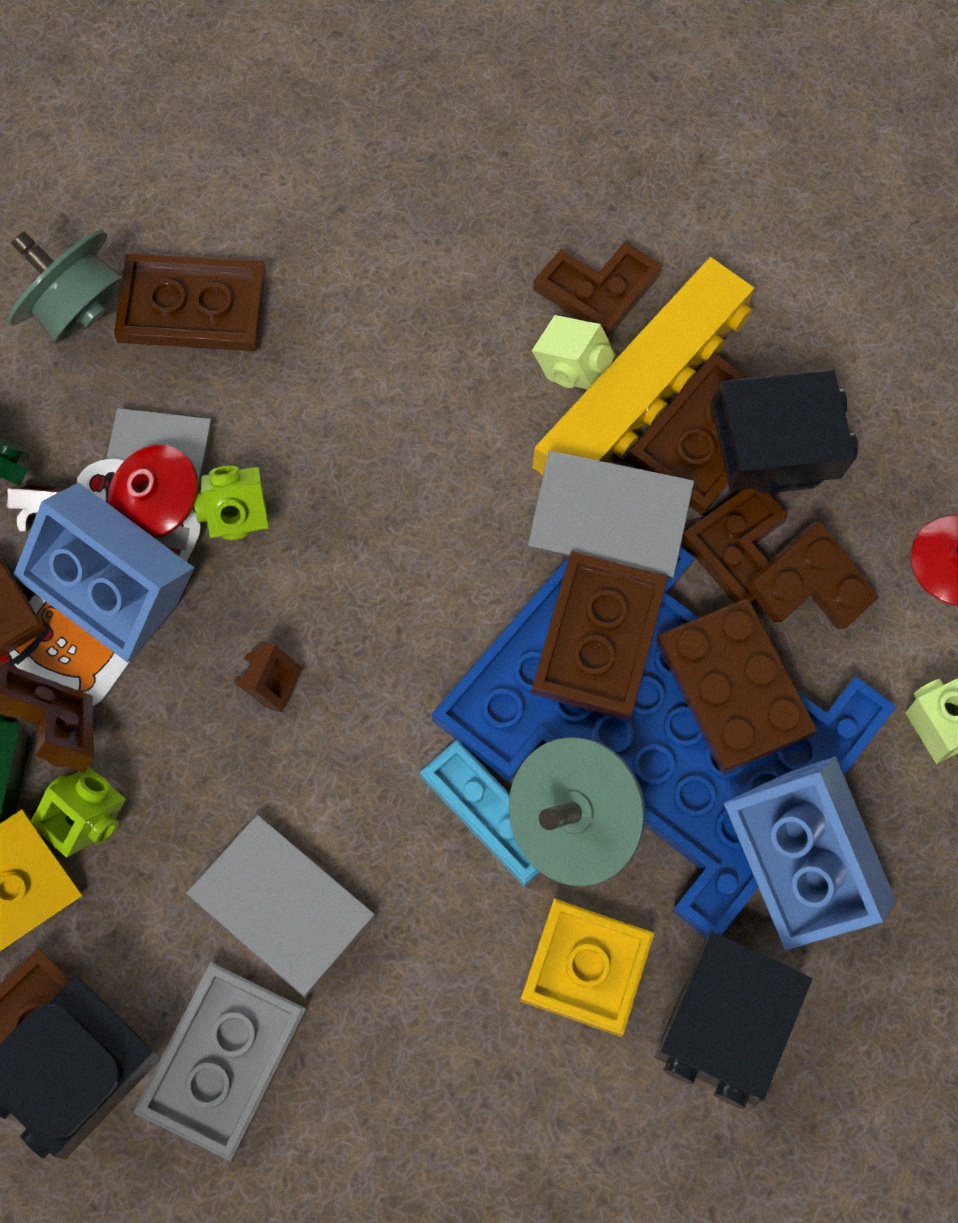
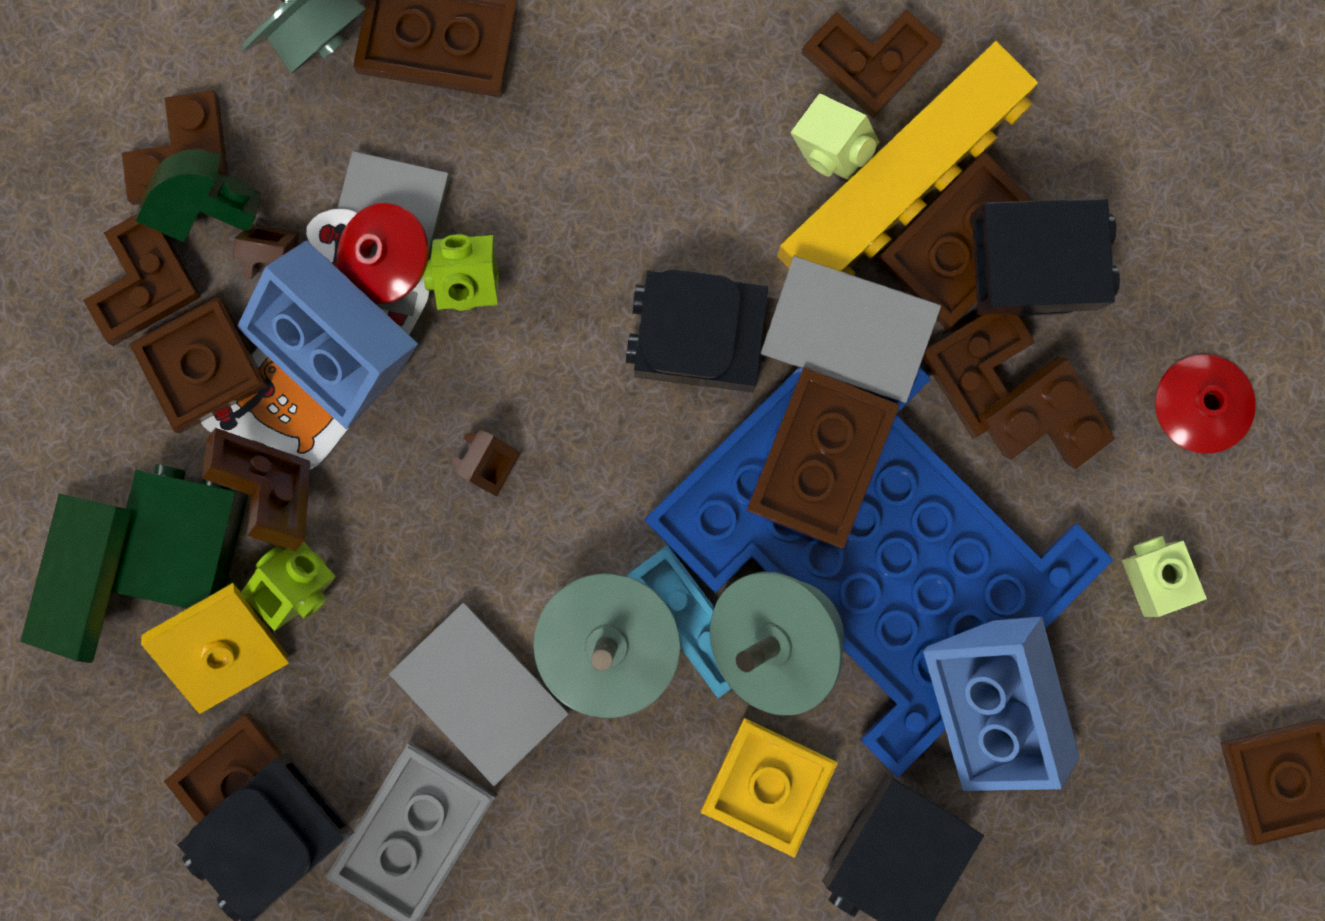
camera: 10 degrees right, 15 degrees up
reddish brown plate [656,598,817,775] -> none
none -> sand green piece [534,573,680,718]
none -> black brick [626,270,768,393]

